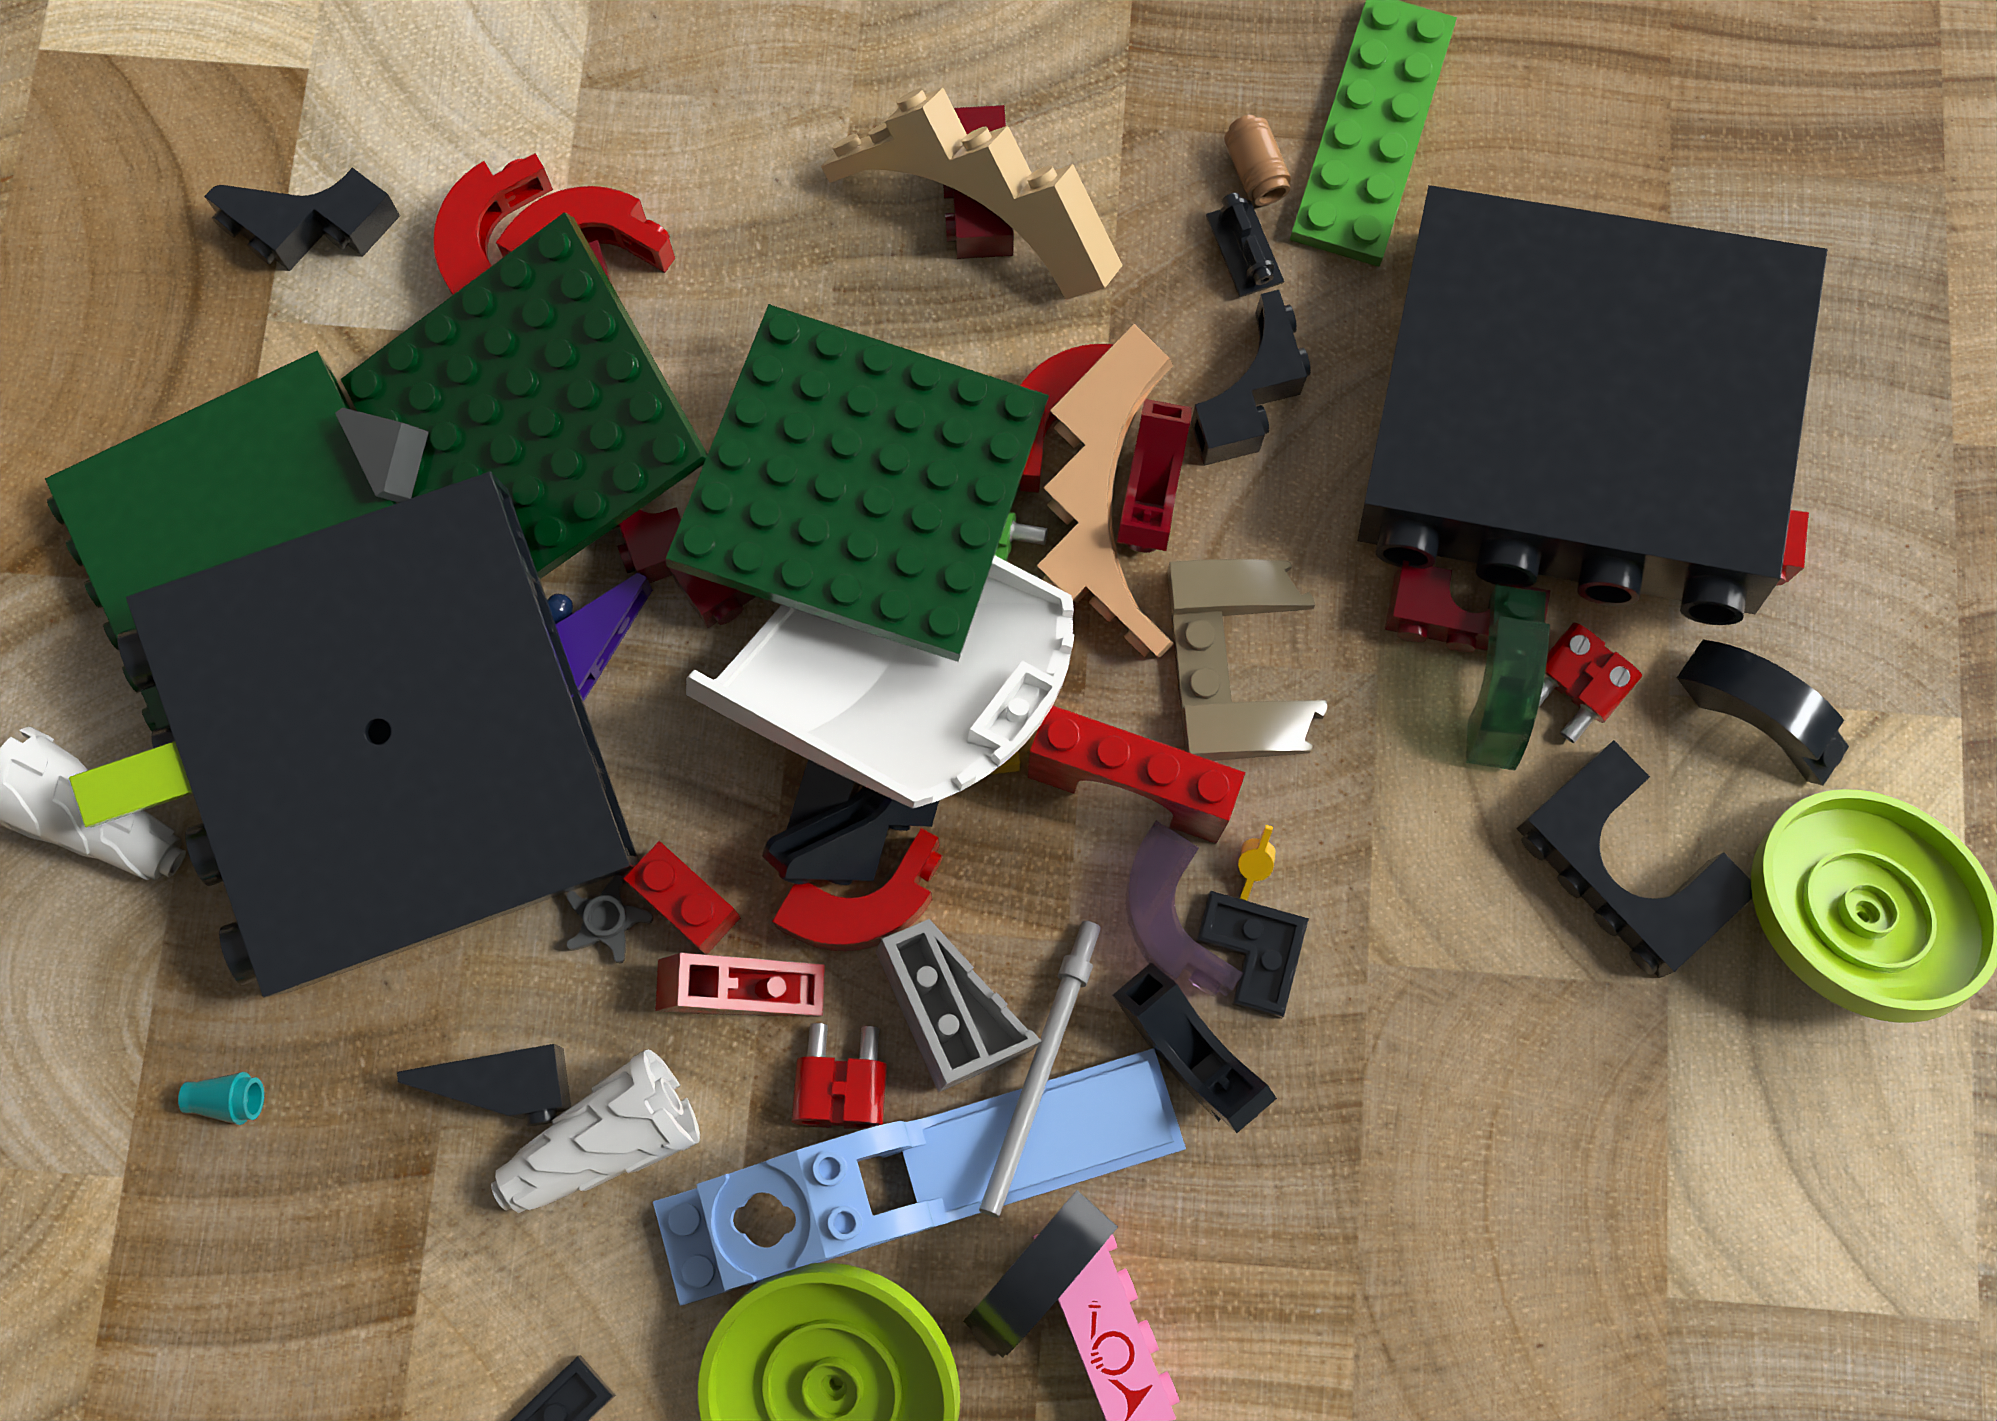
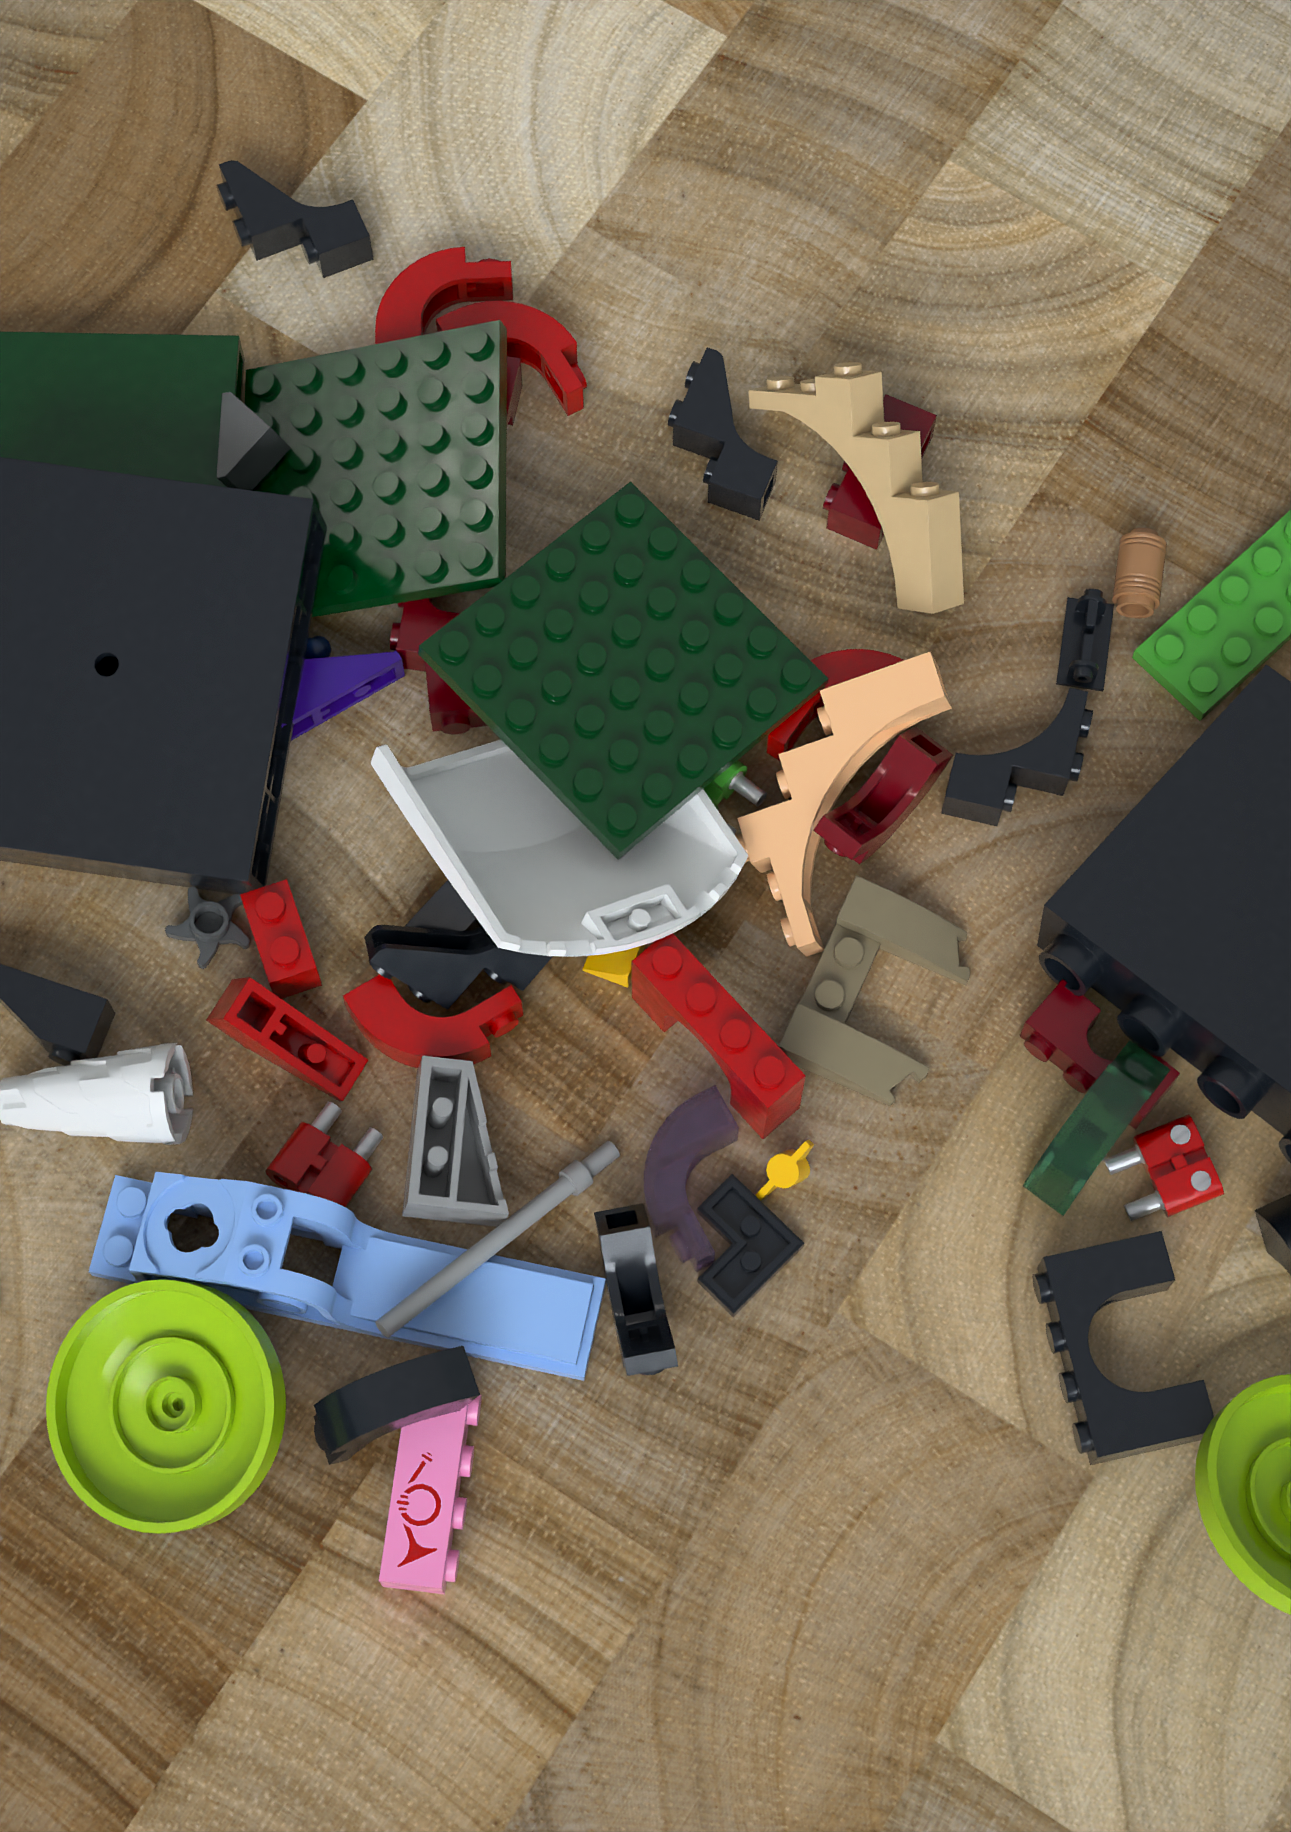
camera: 30 degrees right, 5 degrees down
none -> black arch [668,347,778,521]

